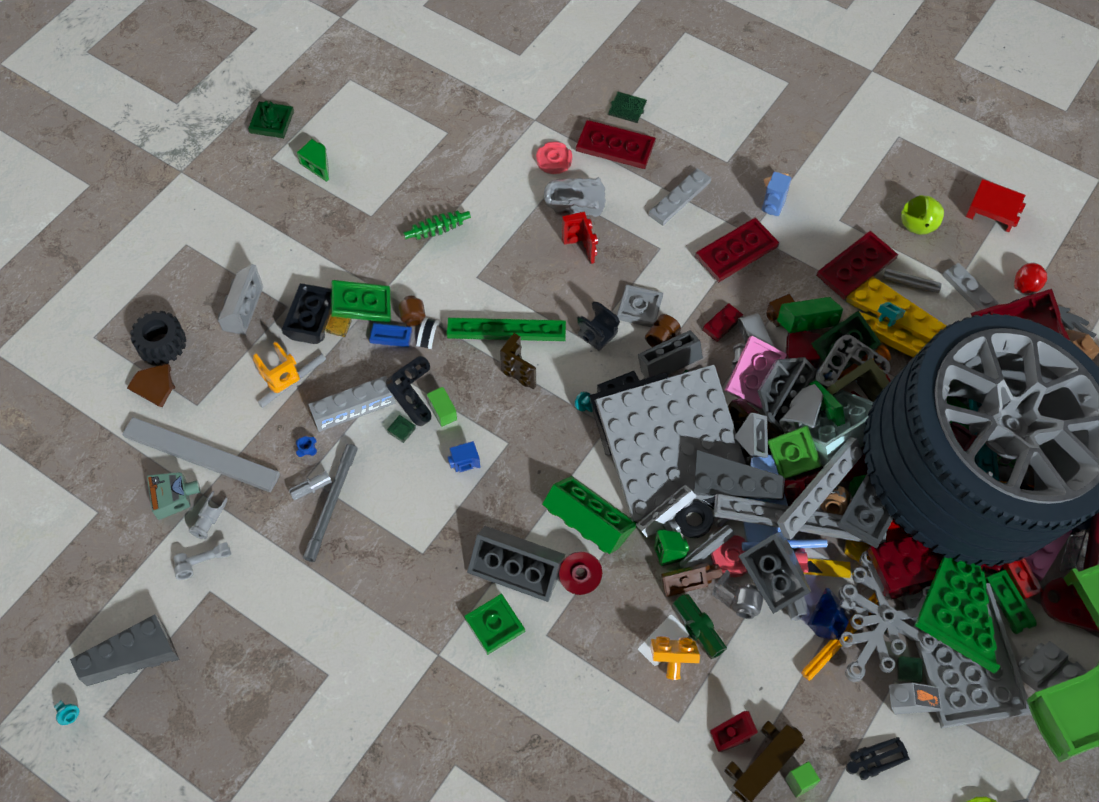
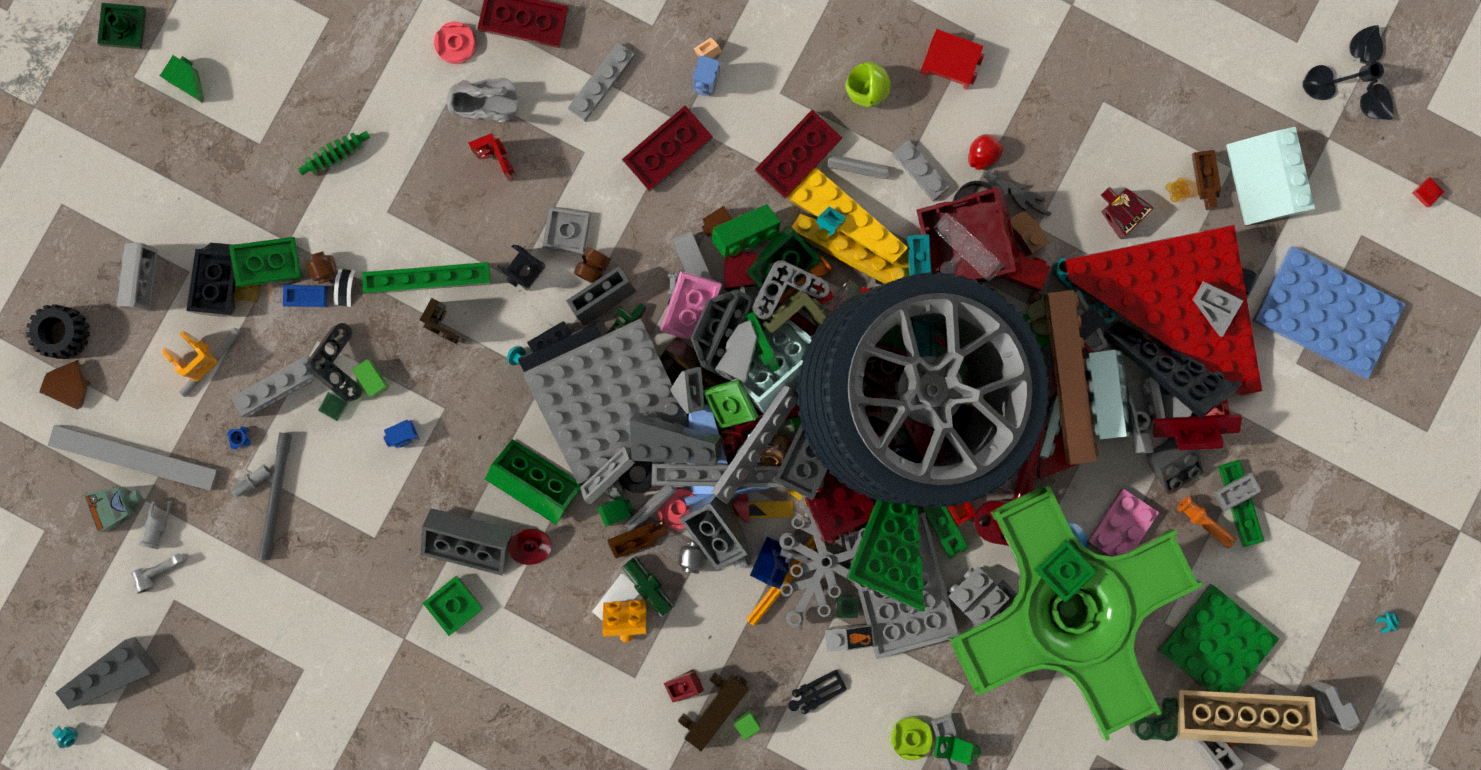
camera: 10 degrees left, 25 degrees up
dark red plate [702,303,744,342] -> none

